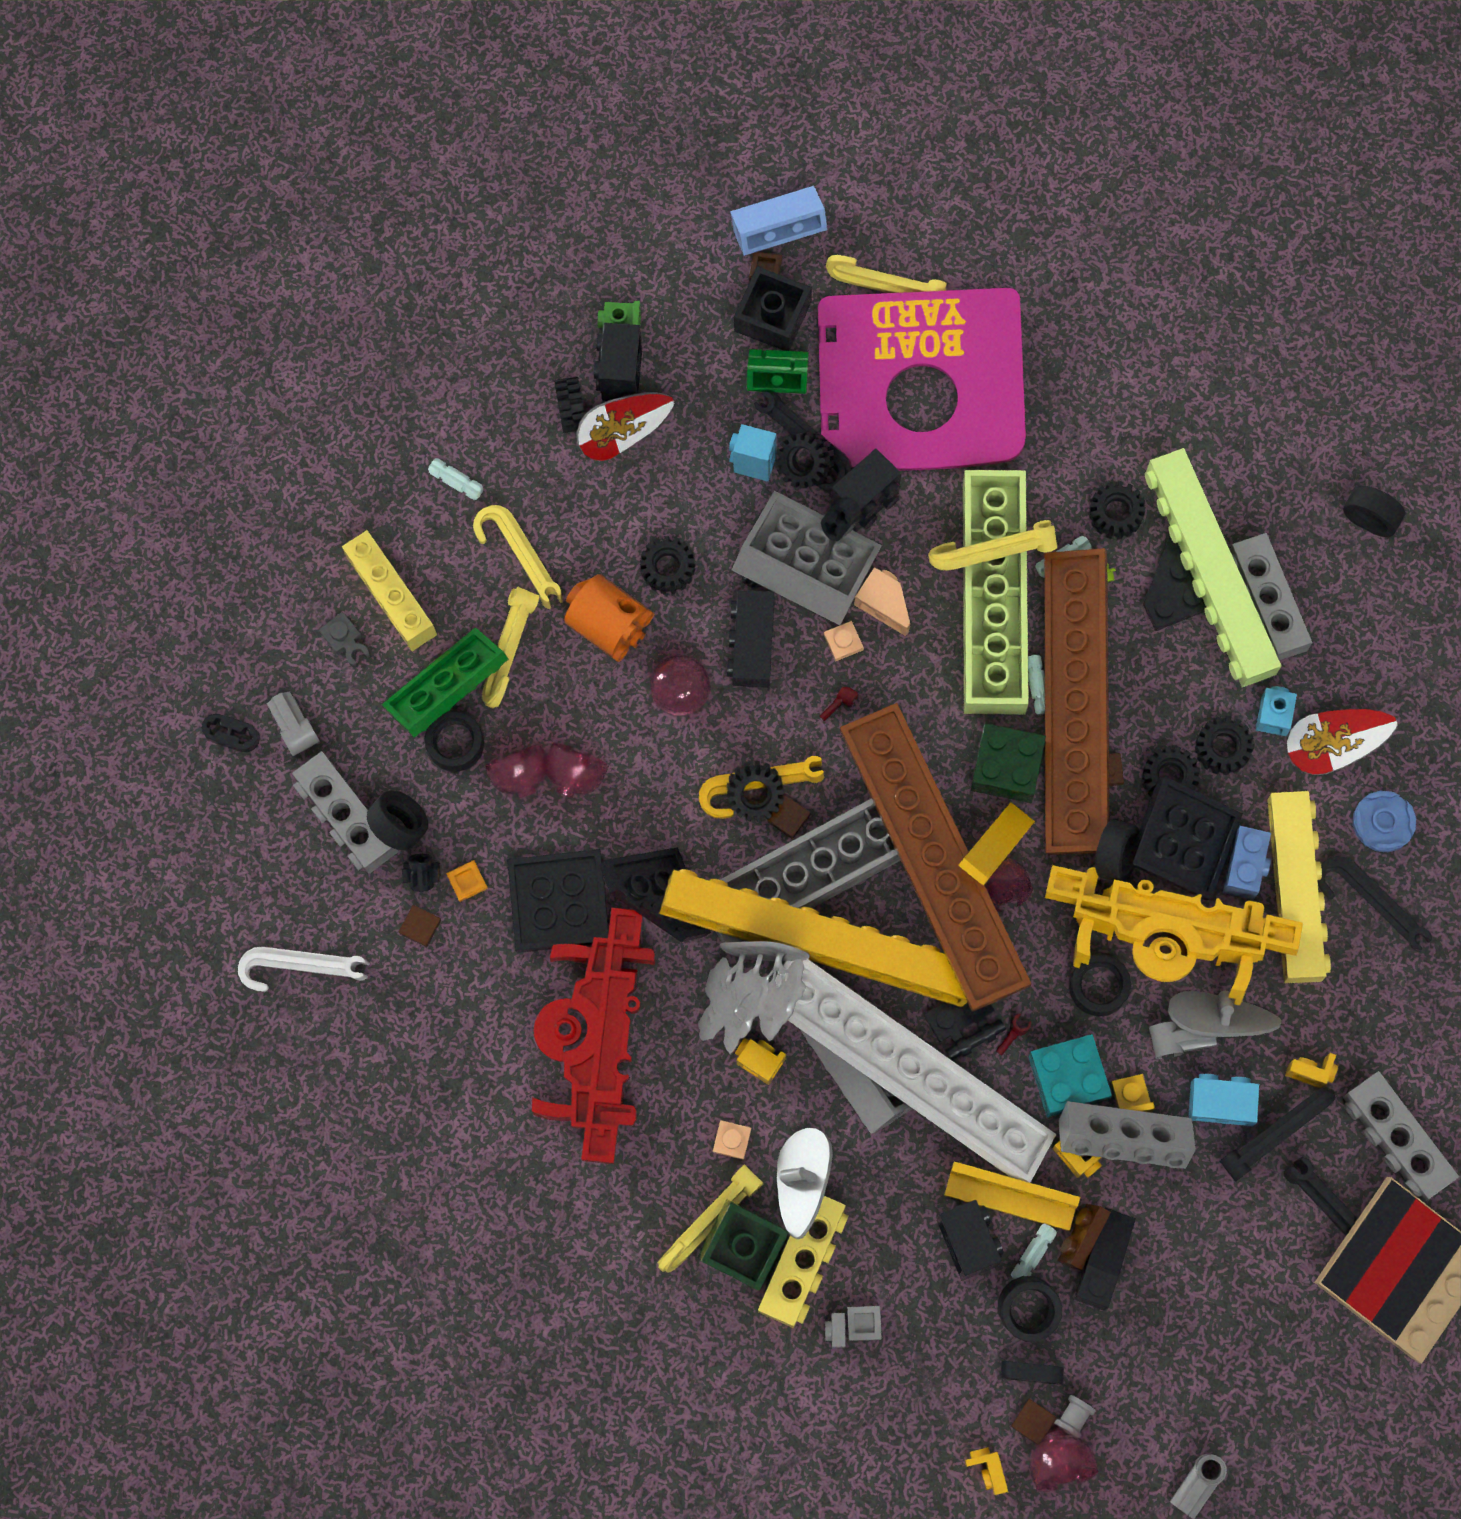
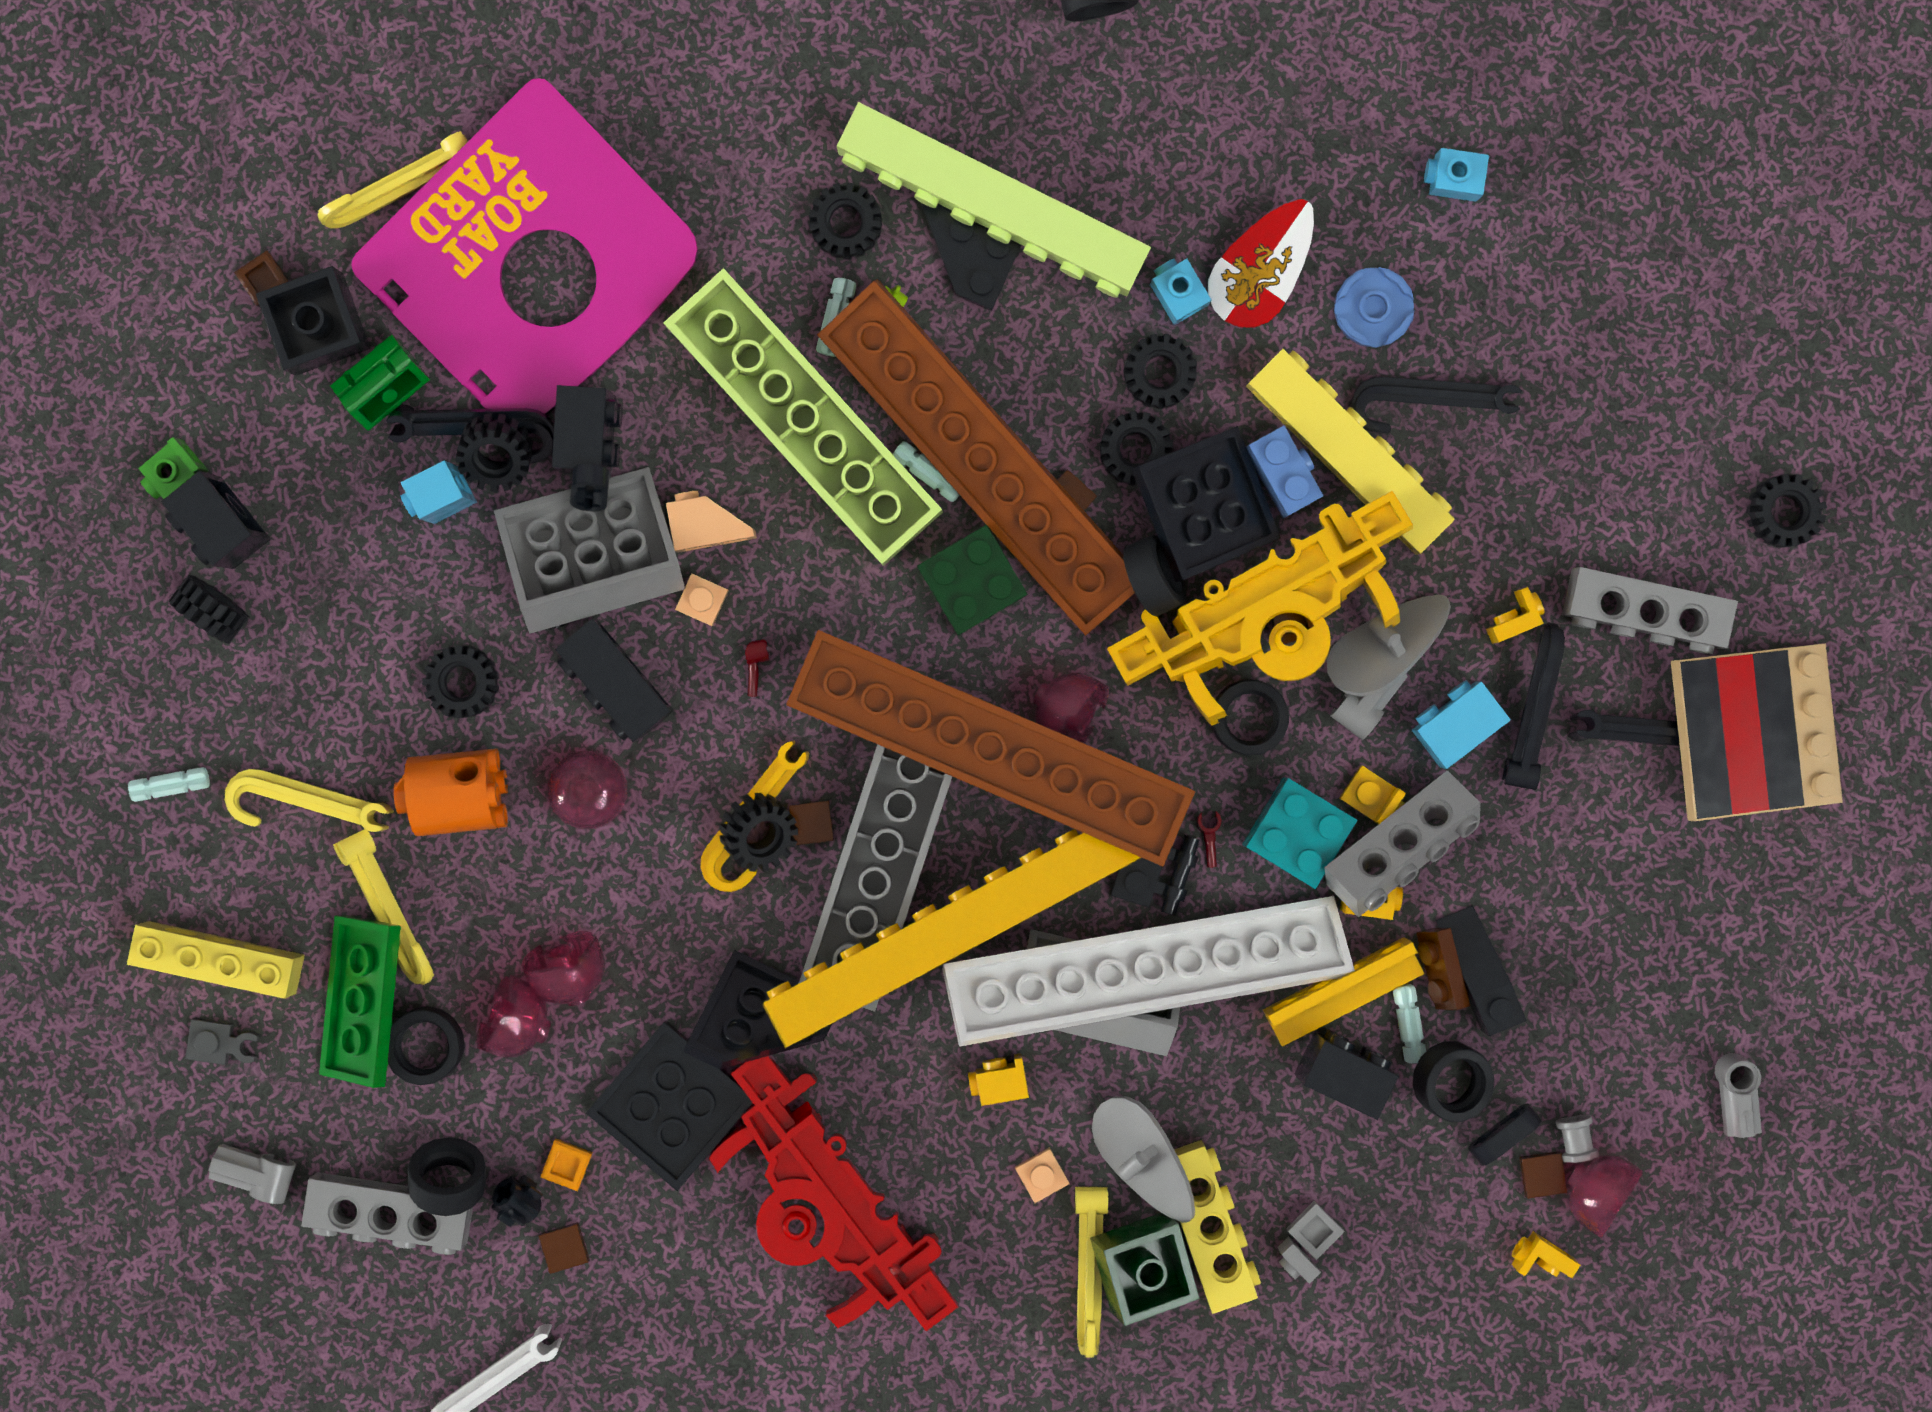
camera: 50 degrees left, 15 degrees up
black beam [201,714,260,752] -> none
shield [576,392,674,461] -> none
light grey plant [698,941,810,1055] -> none
light blue brick [730,186,827,256] -> none
light yellow piece [928,520,1057,571] -> none
yellow tile [959,802,1035,885] -> none
light grey brick [1230,533,1312,660] -> none

